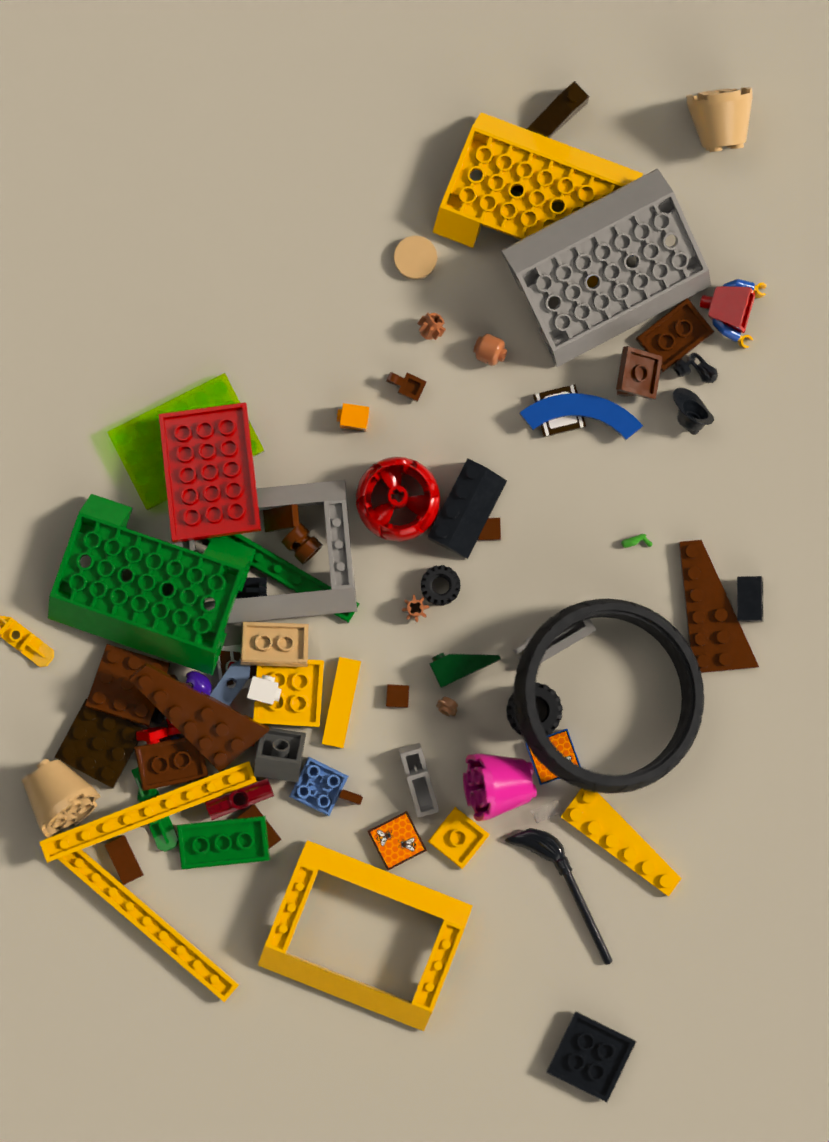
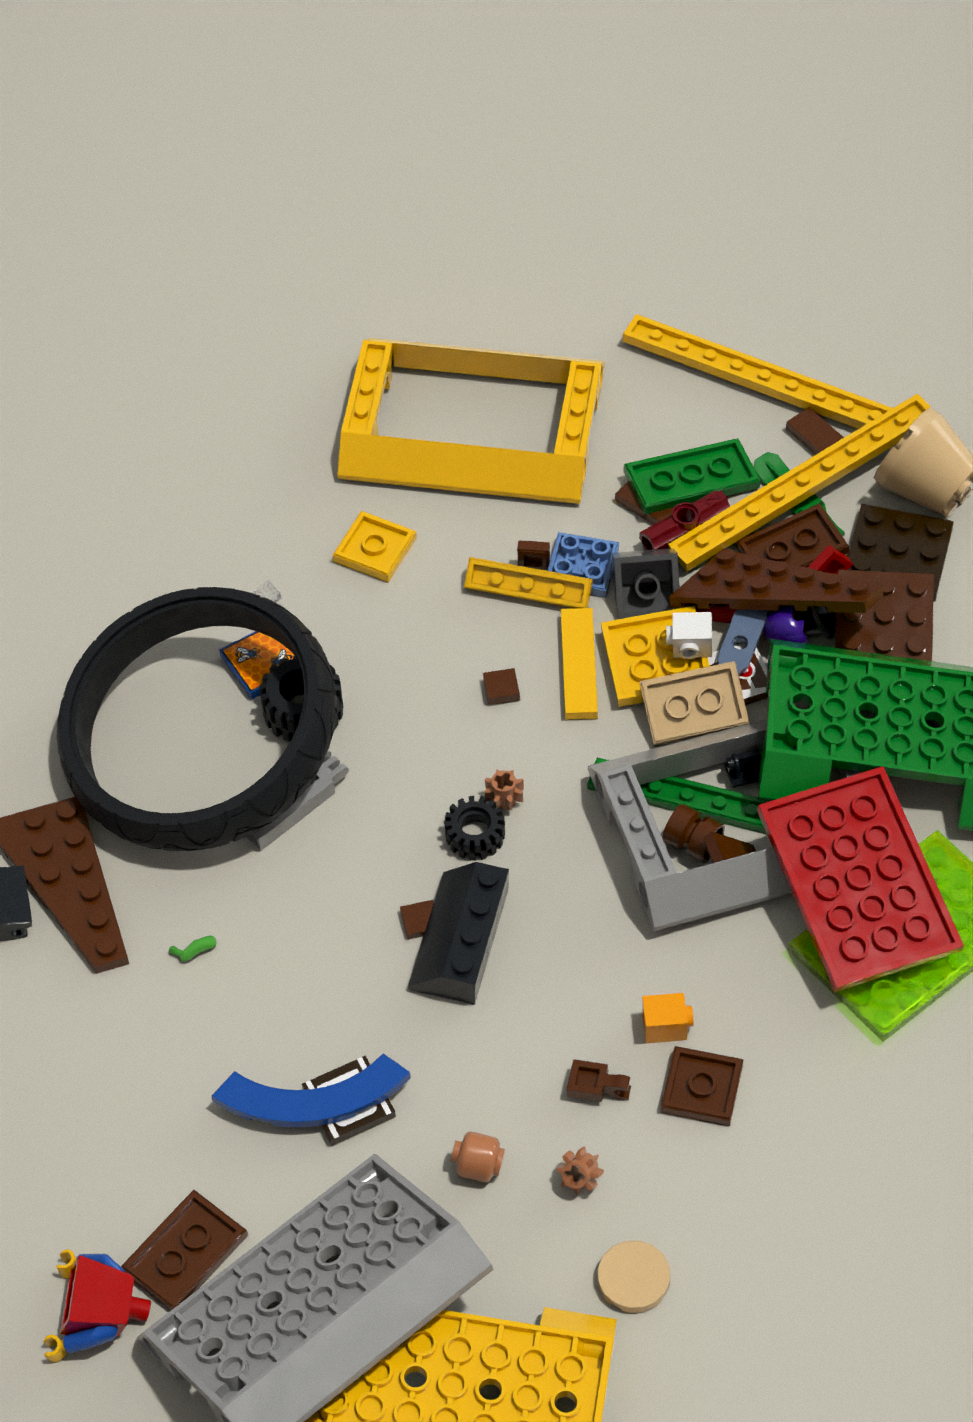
camera: 170 degrees right, 30 degrees down
red wheel [356,457,440,542] -> none
tile [367,811,427,871] -> none
light grey slope [399,743,439,818] -> none
dark green slope [429,652,501,688] -> none
medium nougat plate [436,697,458,716] -> none
dark pink cone [463,753,537,821] -> none
black piece [505,828,613,965] -> none
black plate [546,1011,636,1102] -> none
yellow wing [560,788,682,897] -> none
reddish brown bracket [616,346,663,400] -> none
black piece [673,353,718,383] -> none
black piece [673,388,714,435] -> none
none -> yellow tile [464,557,594,608]
none -> reddish brown tile [660,1046,744,1126]

